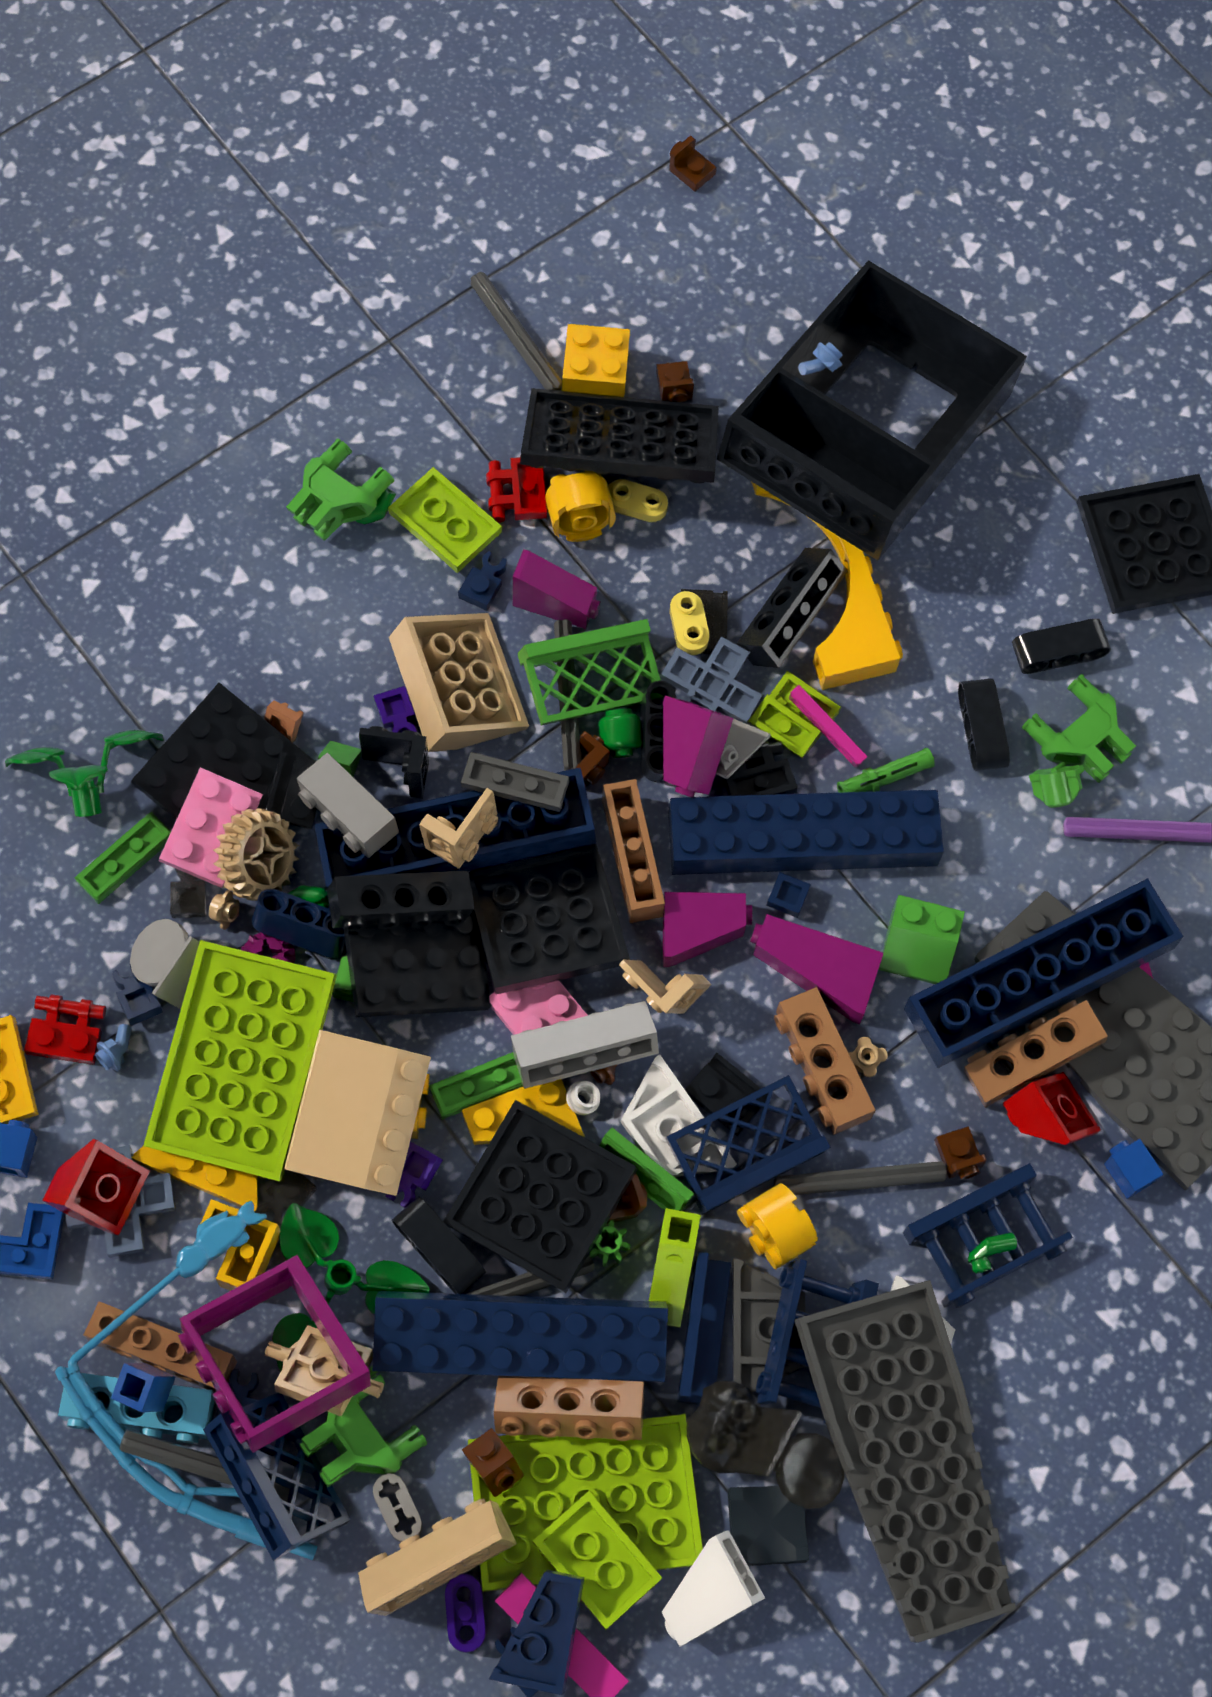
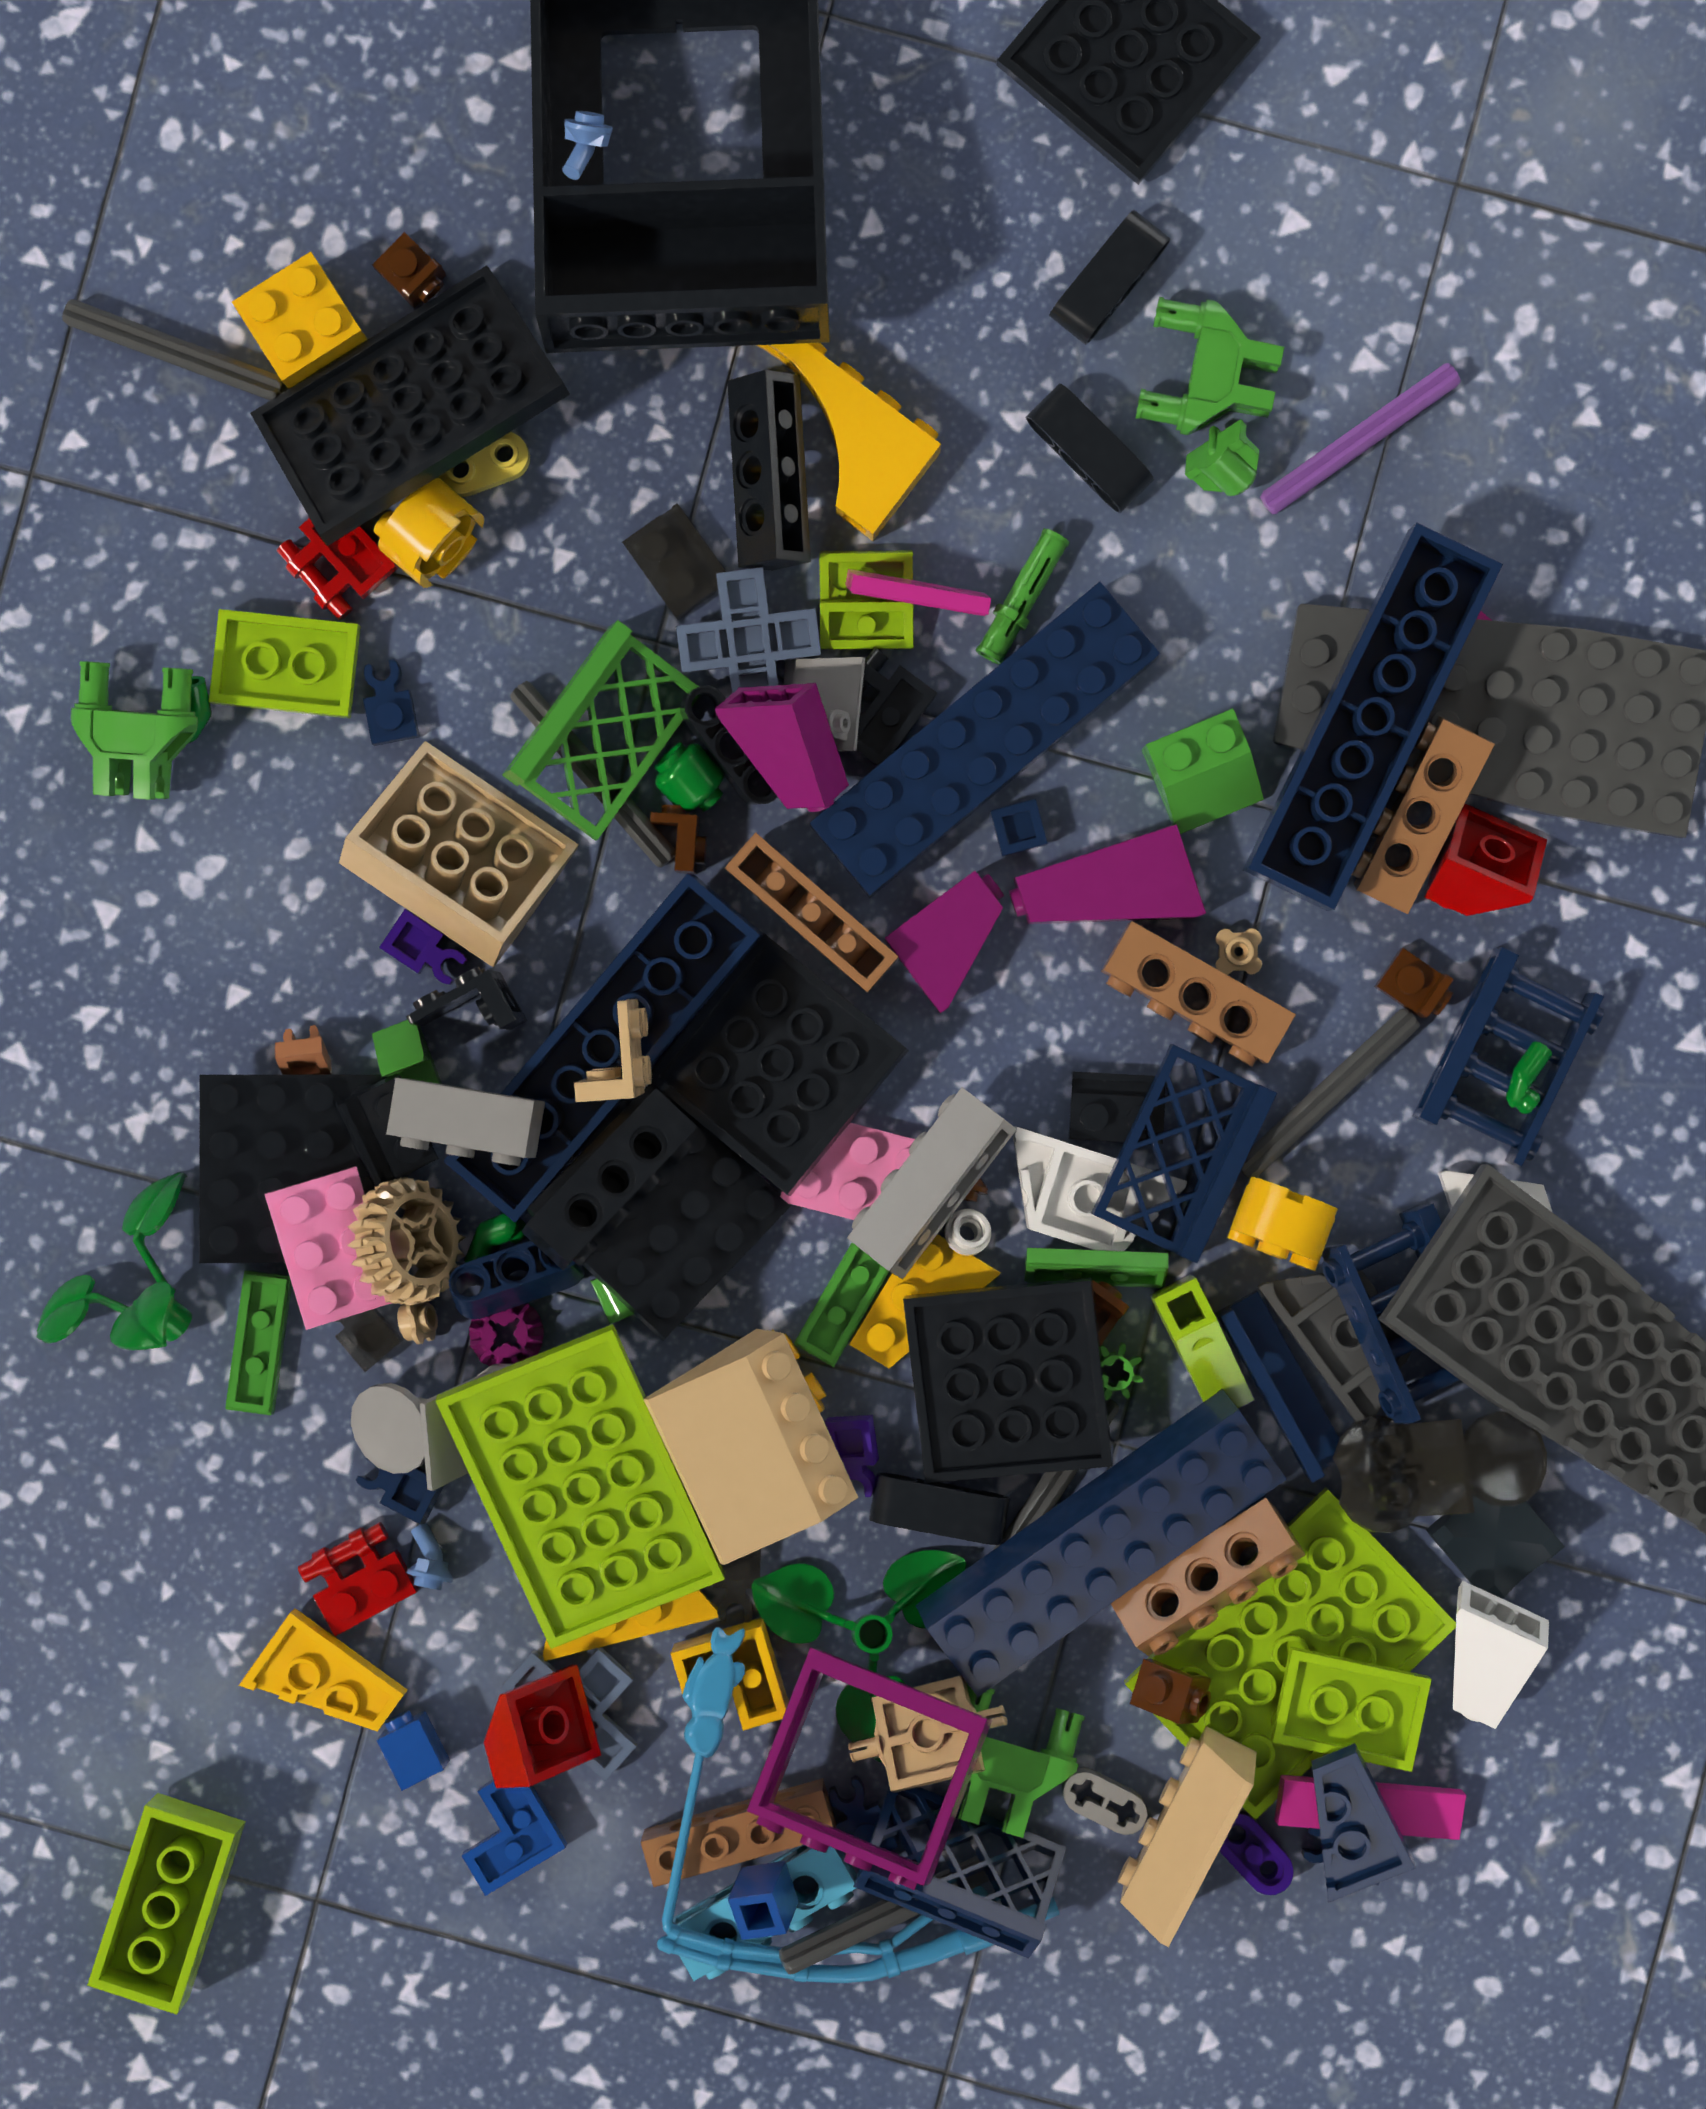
camera: 30 degrees left, 20 degrees up
dark grey plate [461,752,569,812] -> none
magenta slope [513,549,601,629] -> none
tan bracket [619,959,712,1014] -> none
light yellow plate [670,591,709,655] -> none
blue brick [1104,1139,1164,1199] -> none

